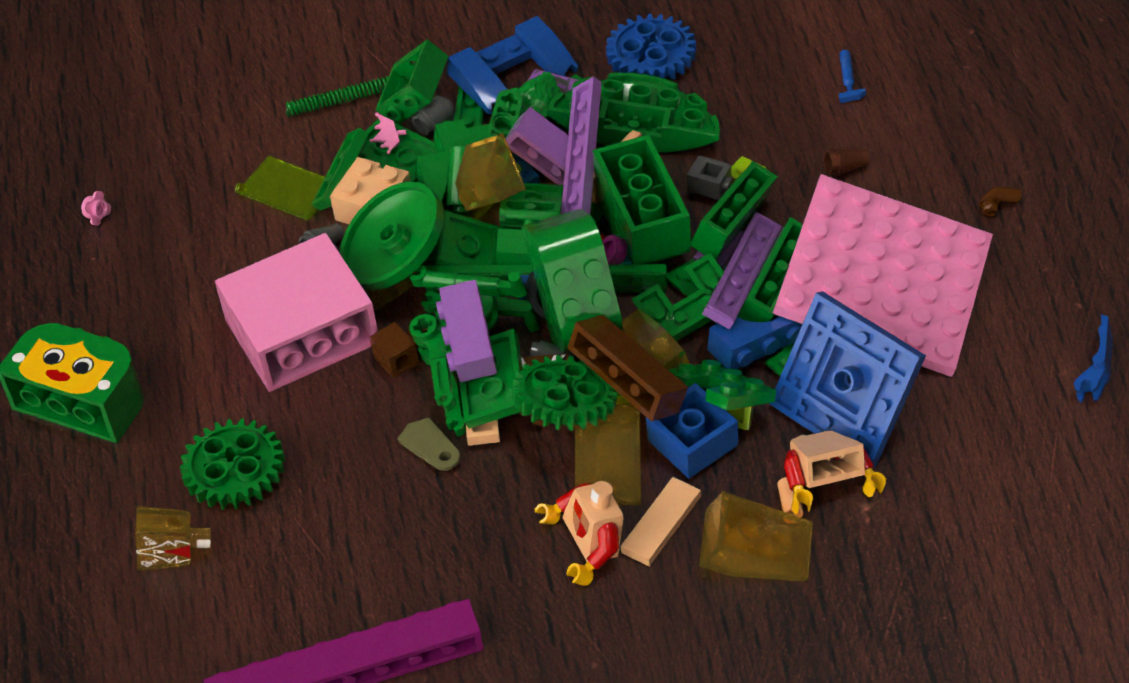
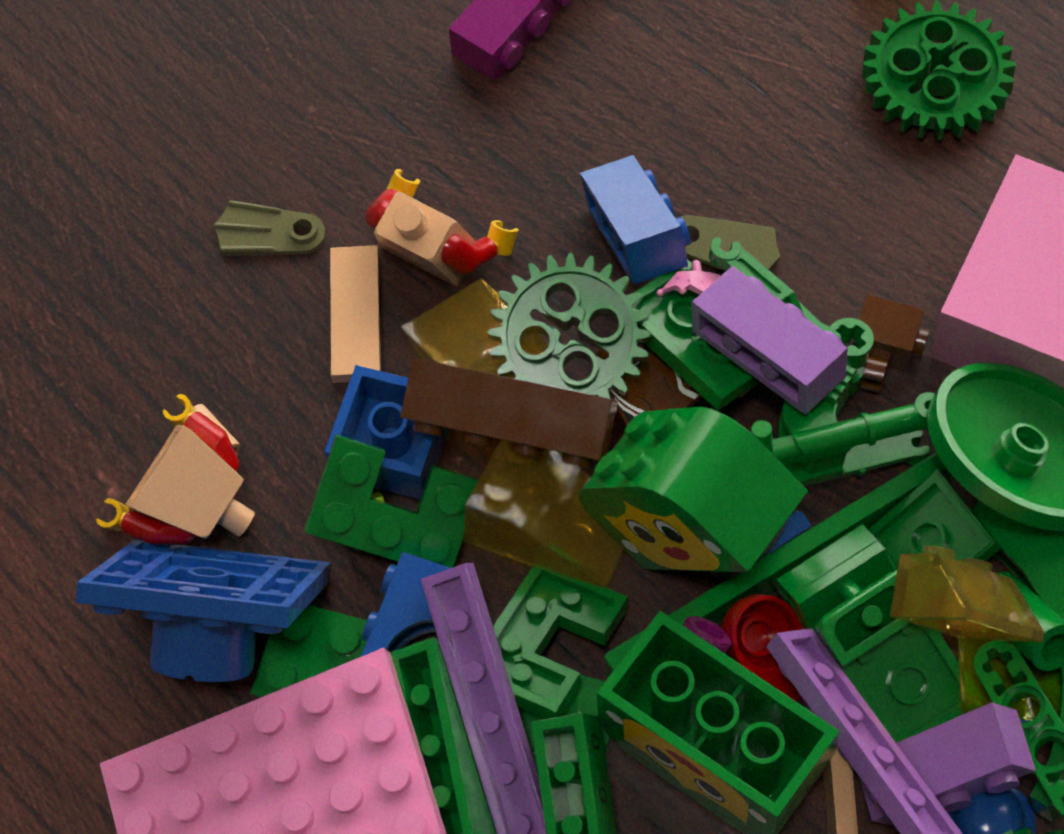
camera: 145 degrees right, 15 degrees up
clear yellow slope [699,491,813,582] -> none
none -> olive piece [214,200,326,256]
none -> brick [580,155,691,285]
none -> bright pink piece [656,260,720,297]

